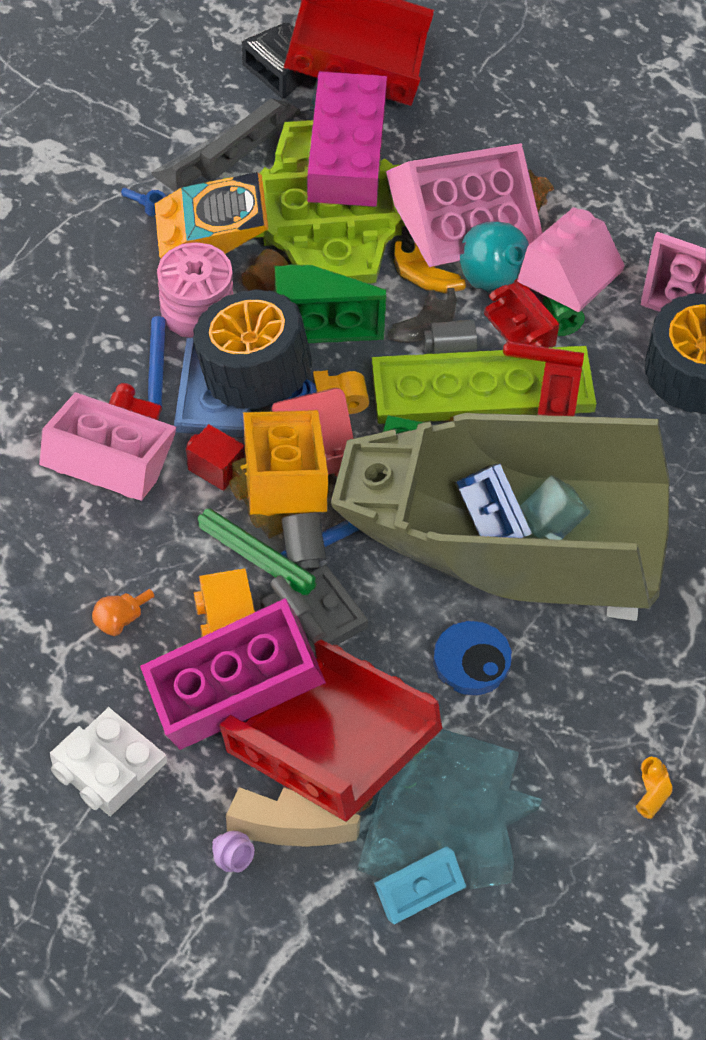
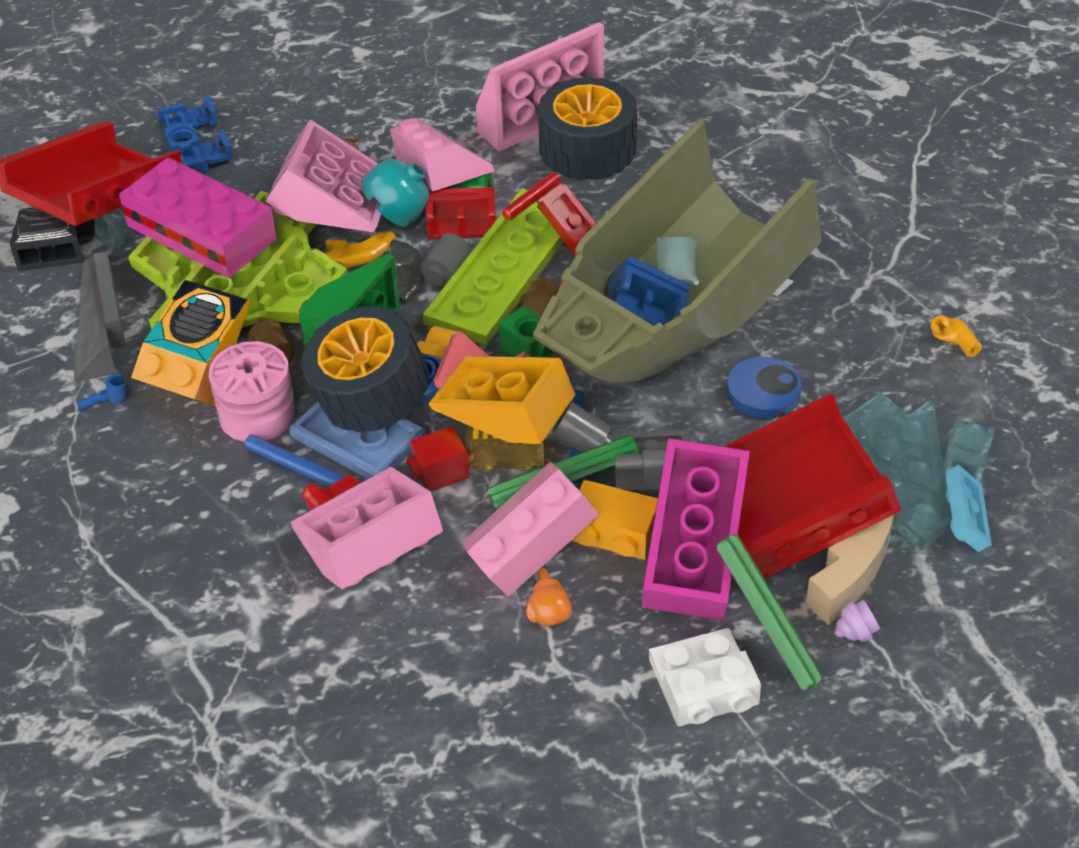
camera: 55 degrees left, 10 degrees down
none -> blue piece [157,94,233,174]
none -> bright pink slope [462,462,599,597]
none -> axle [717,534,823,690]

